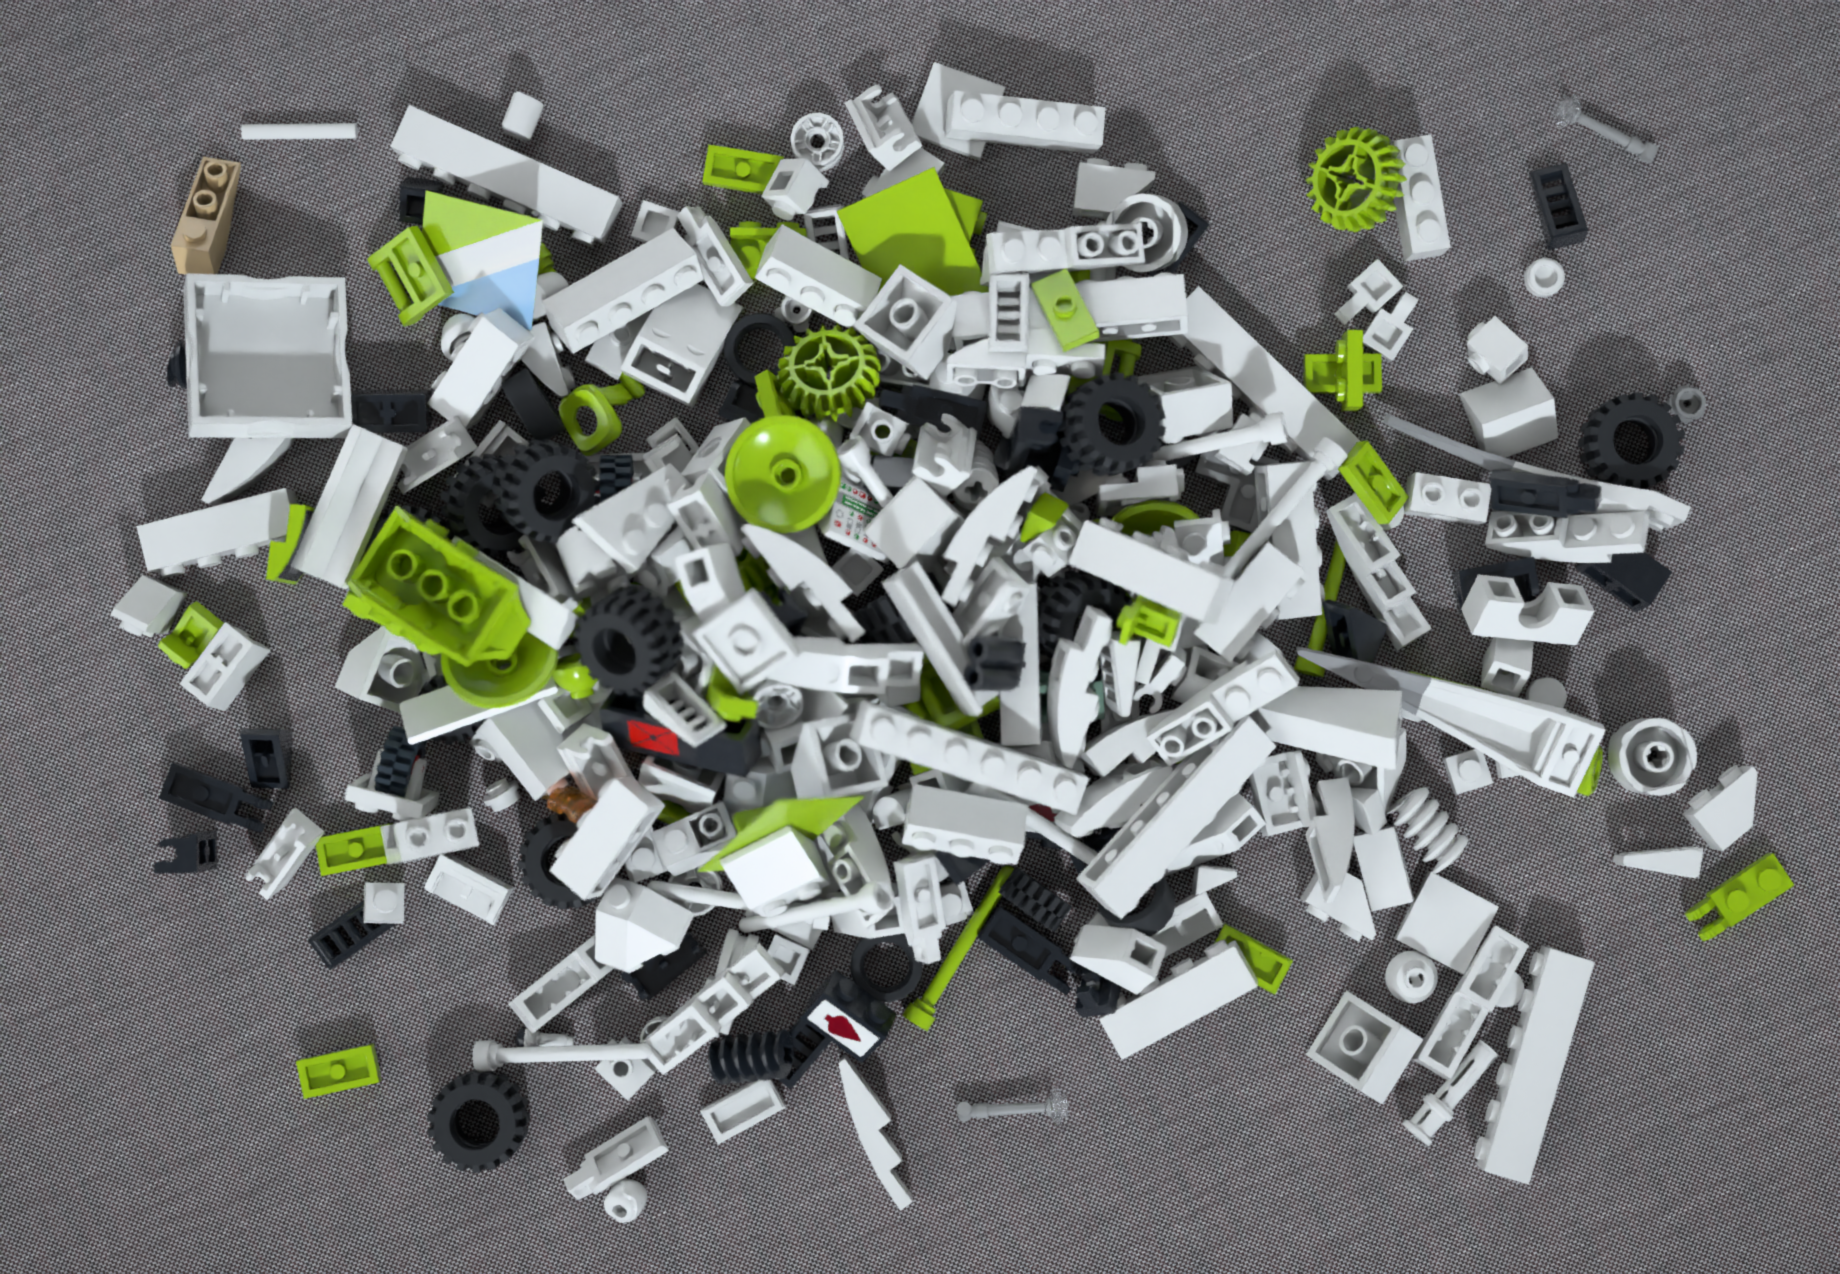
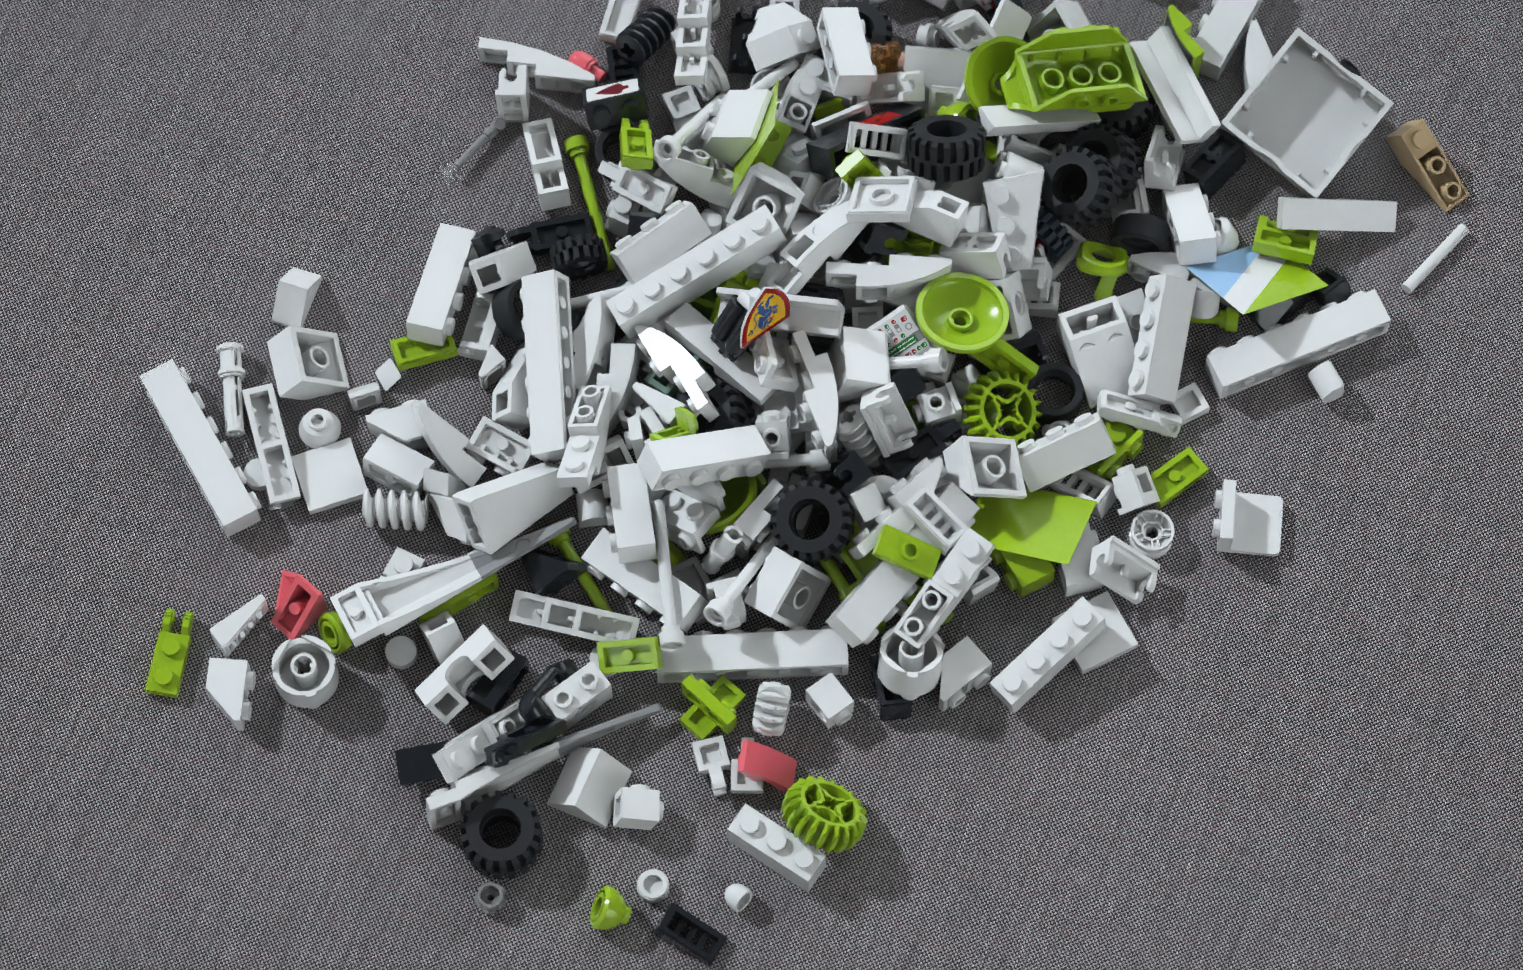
camera: 135 degrees right, 20 degrees down
lime slope [1020,492,1069,543] -> none
none -> coral slope [270,570,327,640]
none -> white slope [271,267,322,327]
none -> white slope [347,382,383,411]
none -> white sticker [375,358,401,391]
none -> white hinge [495,65,530,123]
none -> black bar [518,659,579,723]
none -> white slope [522,118,571,211]
none -> coral cylinder [568,51,607,83]
none -> lime brick [590,885,632,930]
none -> lime hinge [619,118,654,171]
none -> white pin [701,525,743,574]
none -> white hinge [724,883,753,912]
none -> shield [737,287,790,349]
none -> coral slope [738,740,797,792]
none -> white gear [752,681,791,737]
none -> white brick [805,672,854,729]
none -> white slope [935,9,998,51]
none -> white bracket [1212,479,1283,557]
none -> white slope [1276,197,1397,232]

